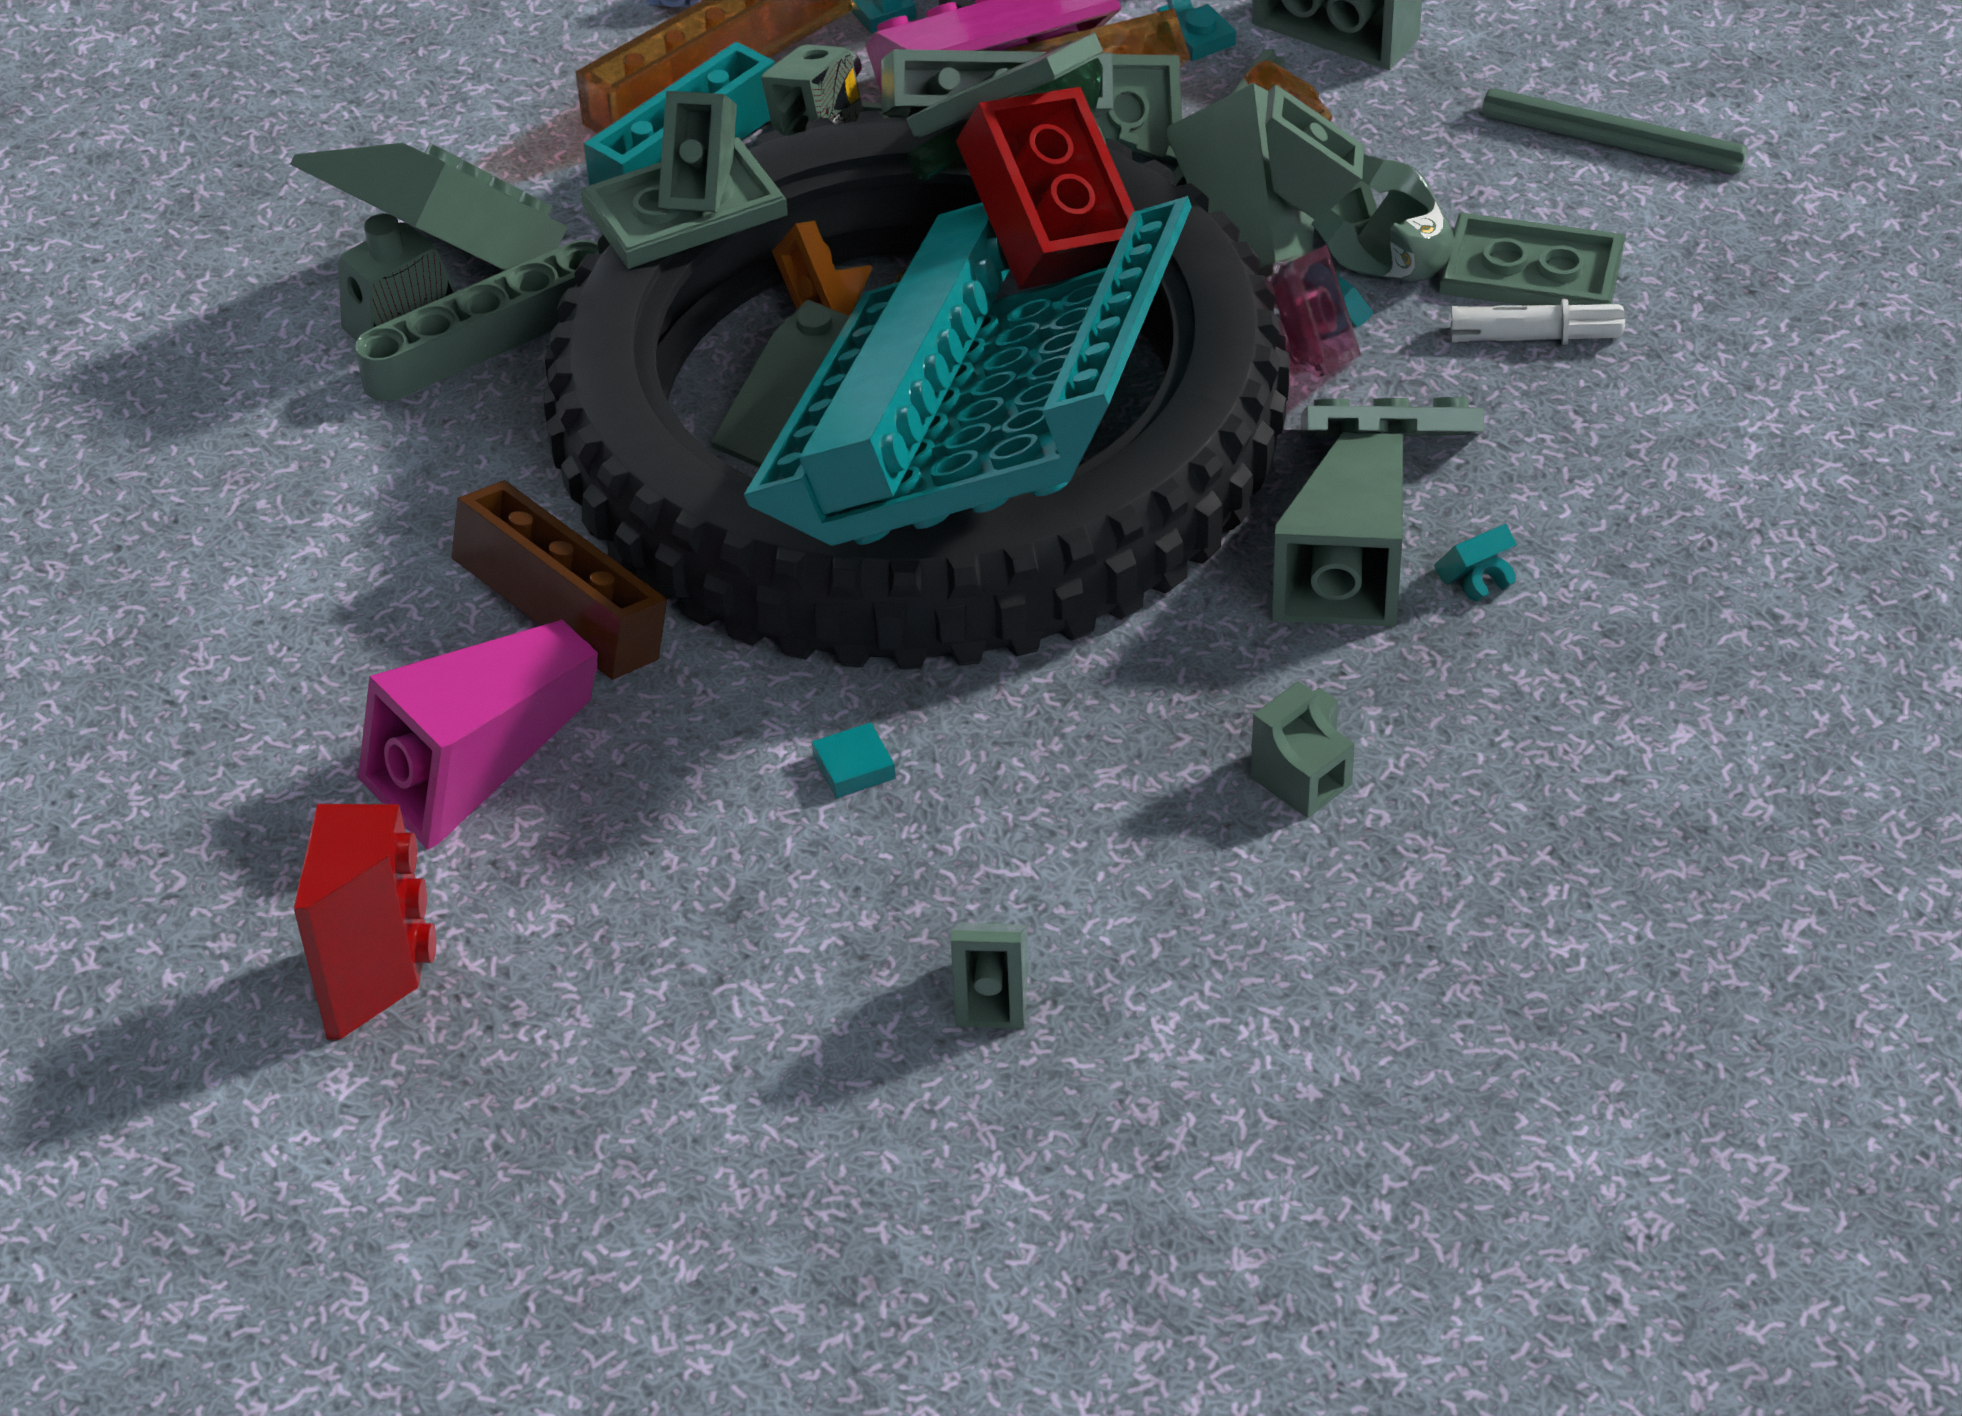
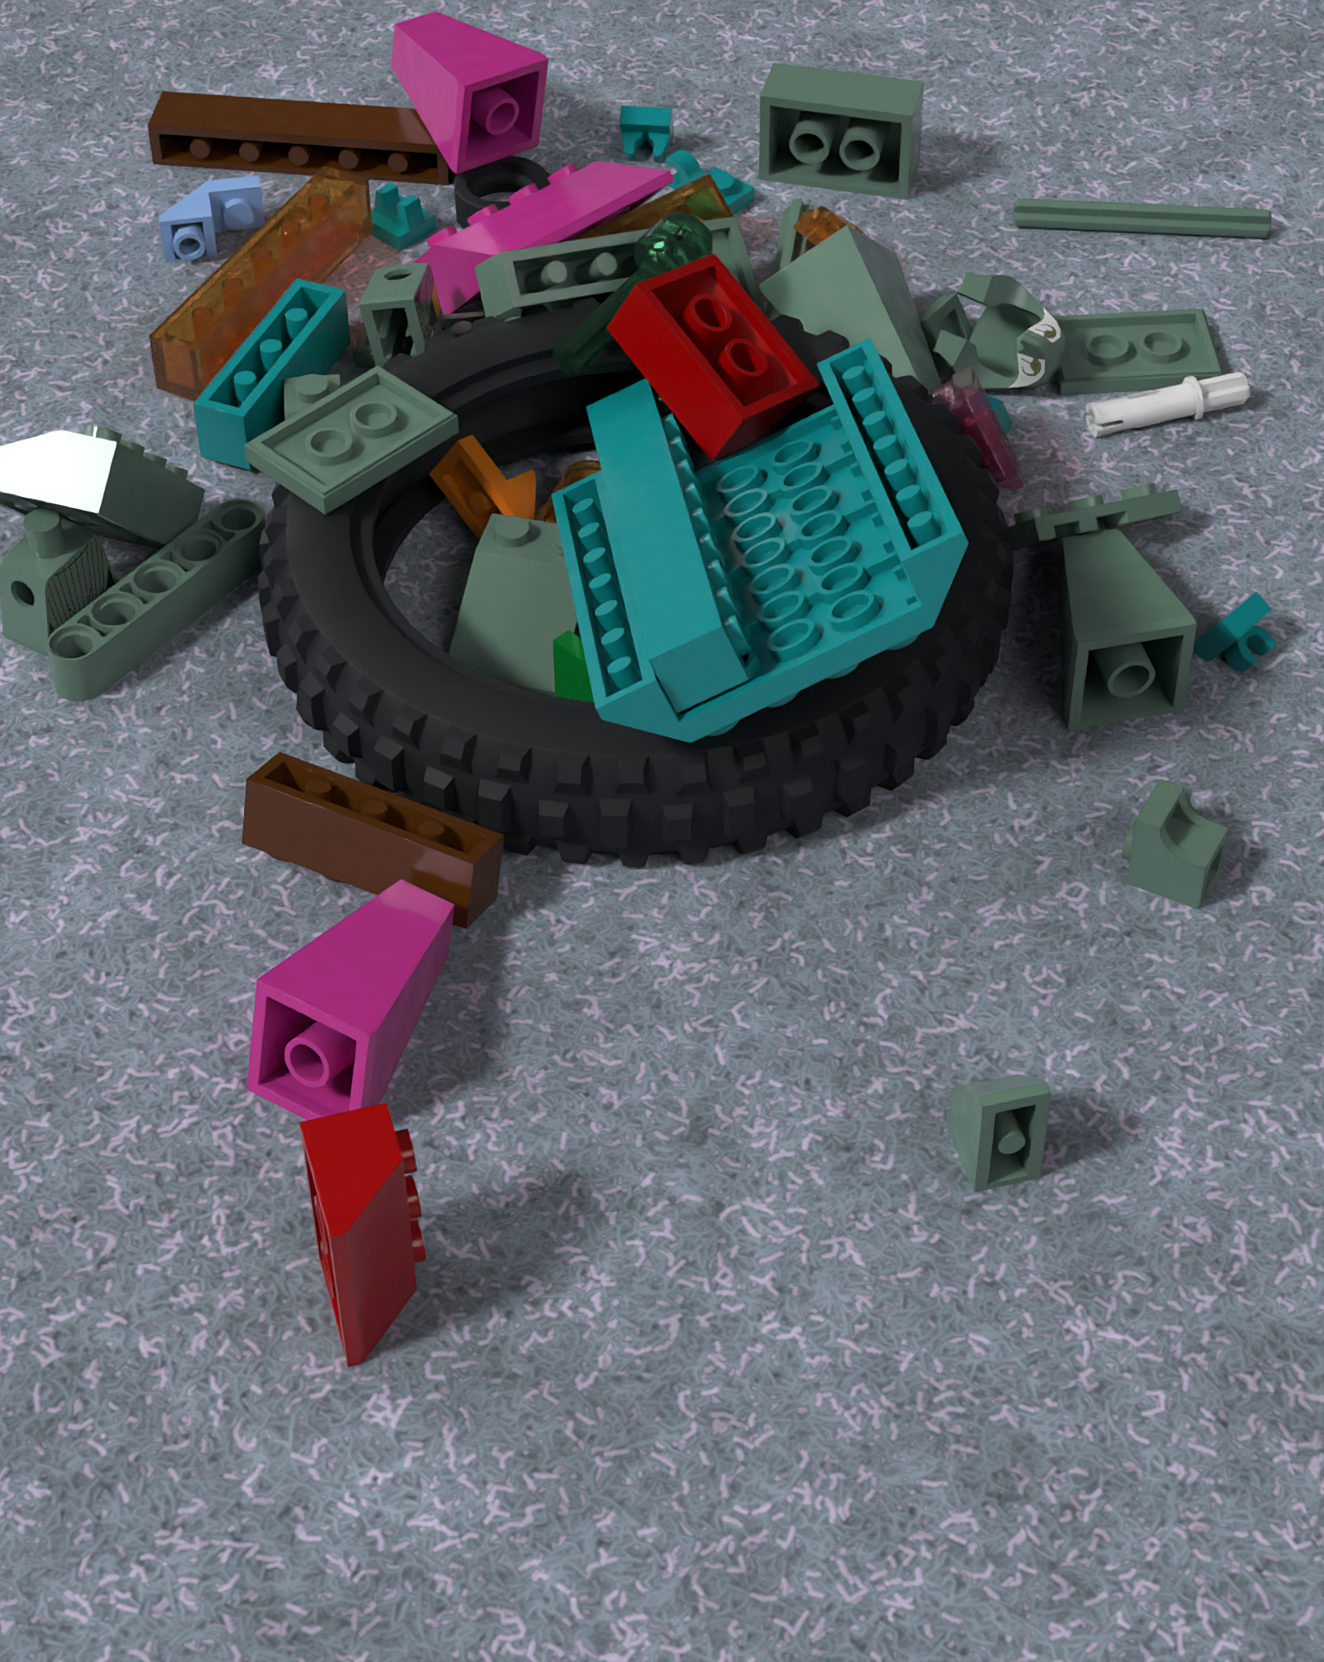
camera: 20 degrees left, 0 degrees up
sand green slope [658,91,737,213] -> none
teal tile [812,722,896,798] -> none
sand green tile [906,33,1103,138] -> none
sand green slope [1265,84,1364,222] -> none

